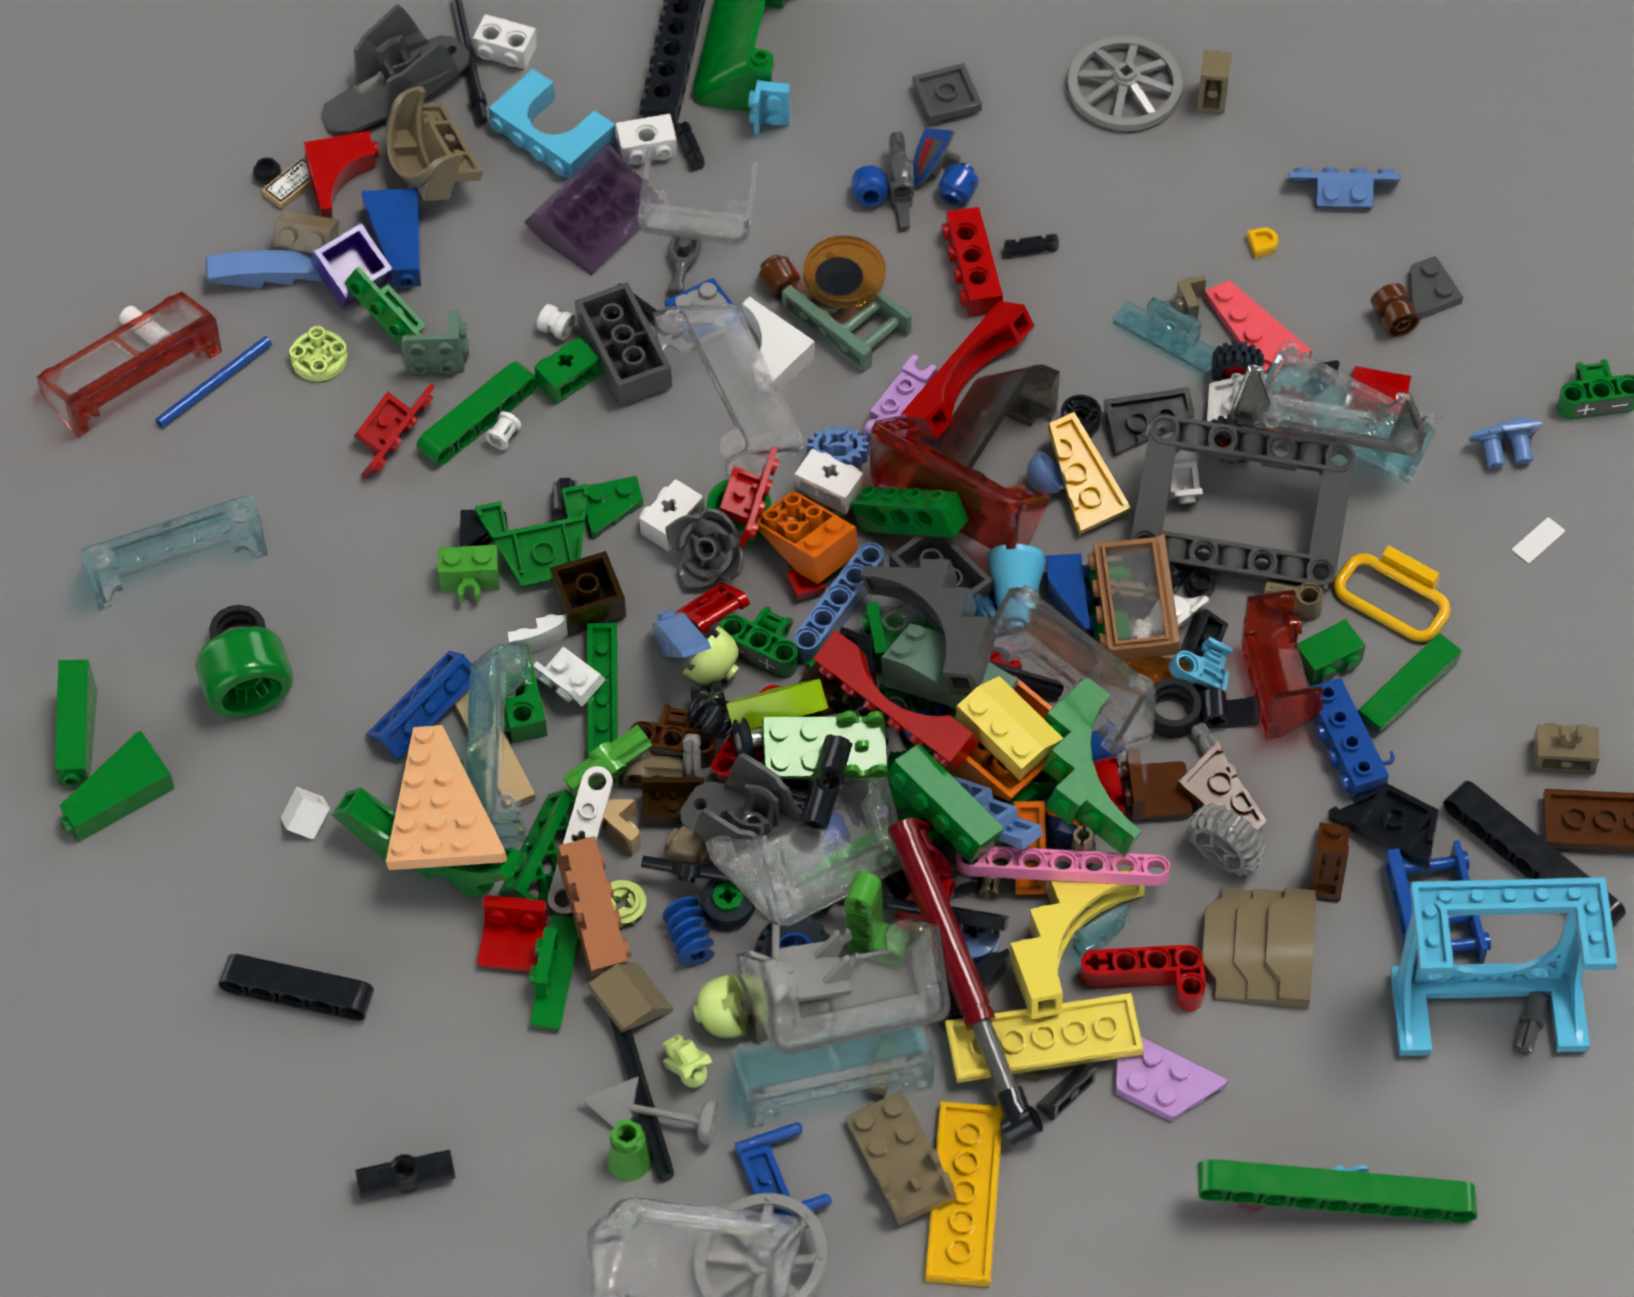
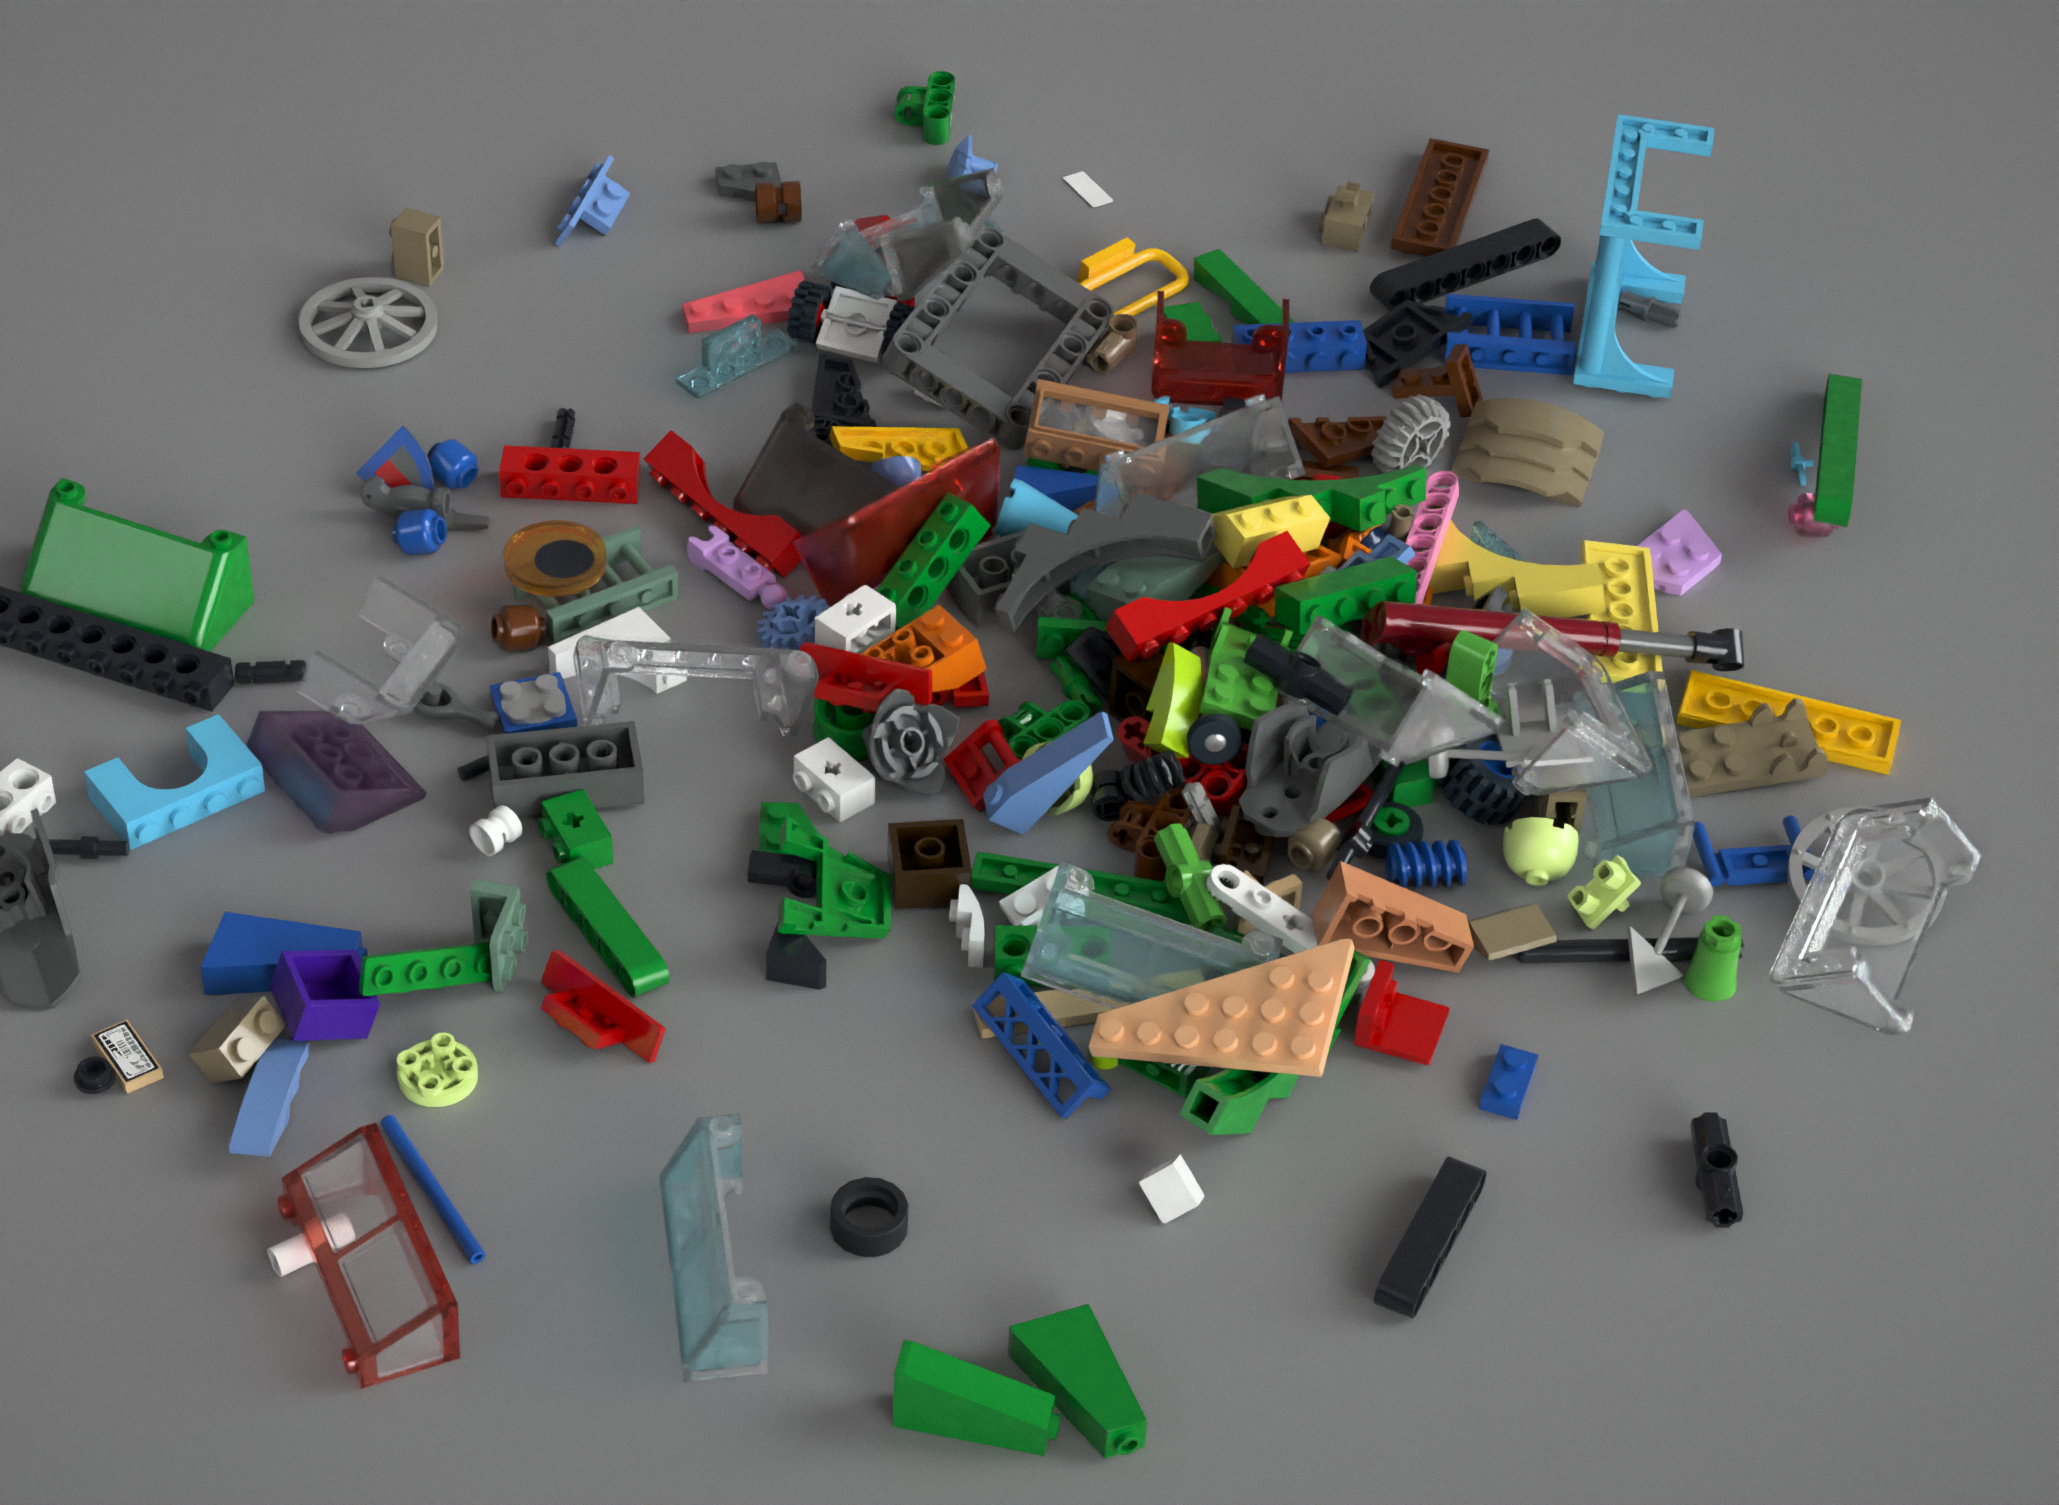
camera: 80 degrees left, 15 degrees down
green wheel [195,626,293,718] -> none
red arch [304,131,380,218] -> none
dark tan piece [385,86,483,201] -> none
bright green brick [438,545,500,602] -> none
white bush [485,411,522,450] -> none
green bracket [529,915,579,1031] -> none
white brick [616,114,677,166] -> none
medium azure bracket [748,80,791,135] -> none
medium blue beam [794,542,884,665] -> none
dark grey plate [912,63,982,124] -> none
black slope [1036,1063,1097,1120] -> none
red beam [1079,944,1206,1012] -> none
dark tan bracket [1175,275,1206,325] -> none
yellow tile [1246,228,1279,258] -> none
none -> blue plate [1479,1044,1539,1120]

